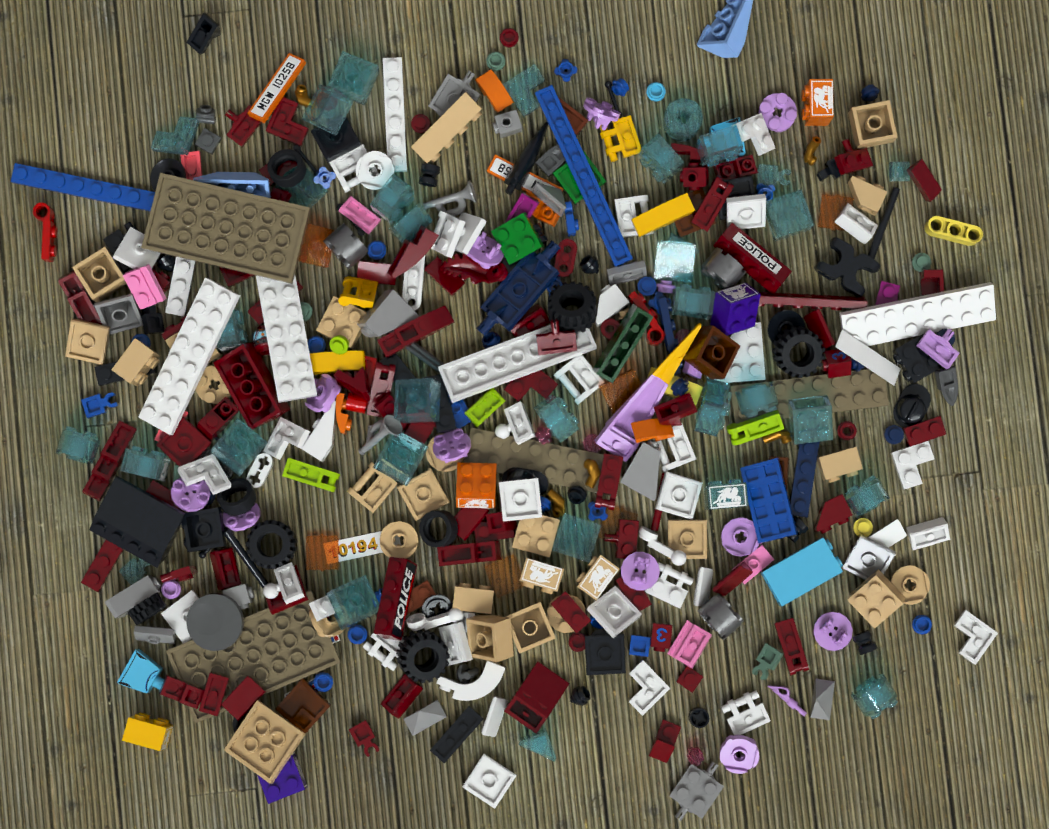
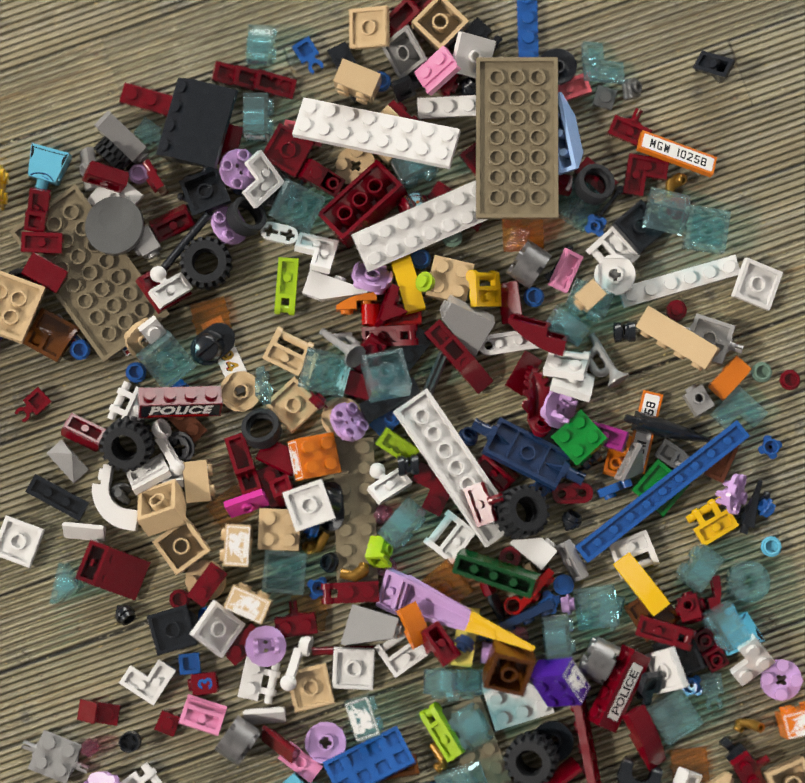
camera: 80 degrees right, 0 degrees up
none -> dark red slope [82,161,129,193]
none -> black piece [190,323,235,366]
none -> dark pink plate [224,489,270,518]
none -> clear light blue plate [255,366,273,405]
none -> dark red plate [308,391,328,410]
none -> lime brick [365,534,393,568]
none -> black wheel [397,454,419,476]
none -> black piece [480,582,506,621]
none -> tan brick [573,279,607,313]
none -> dark red slope [622,705,666,771]
none -> black plate [637,671,664,706]
none -> white plate [731,258,783,310]
none -> black piece [737,480,763,535]

